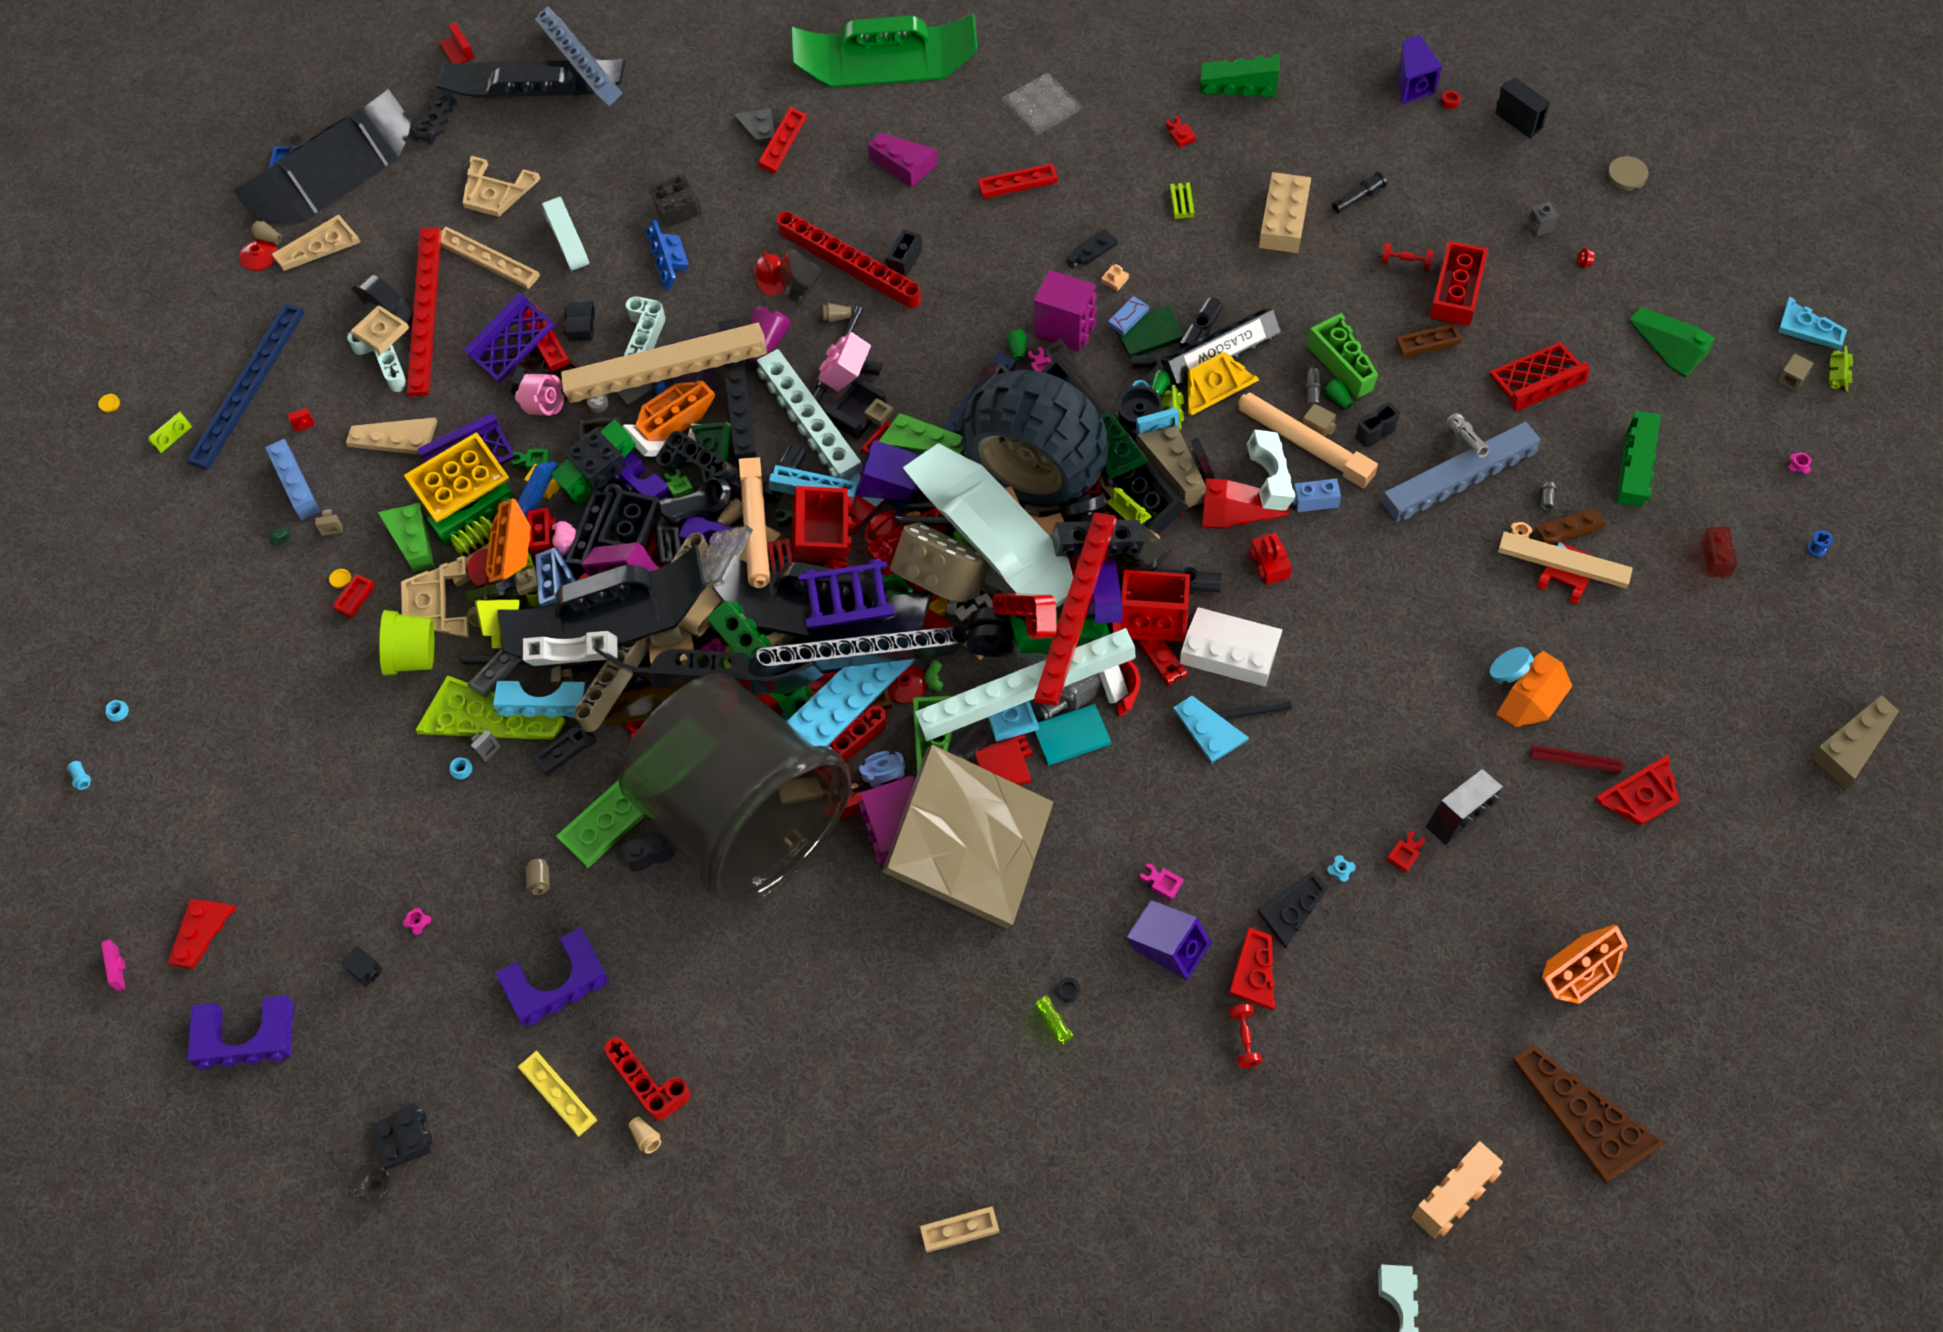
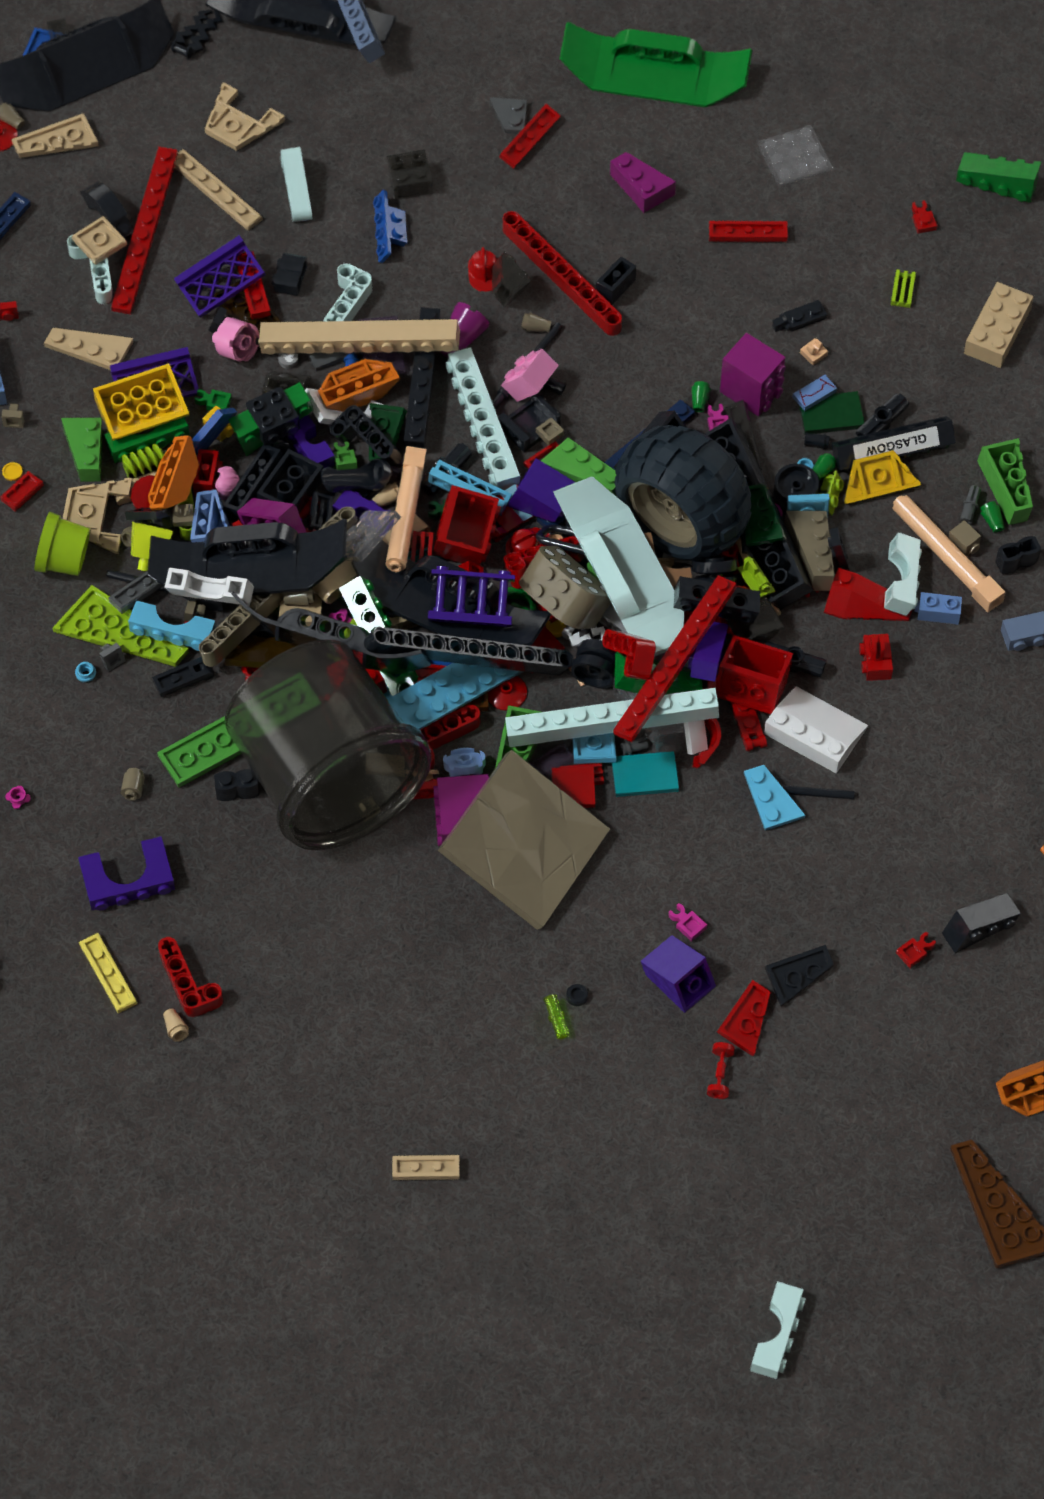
camera: 10 degrees right, 0 degrees up
bright green arm [924,660,943,692] -> none
medium azure plate [1328,855,1355,882] -> none
light nougat wedge [1411,1141,1503,1239] -> none

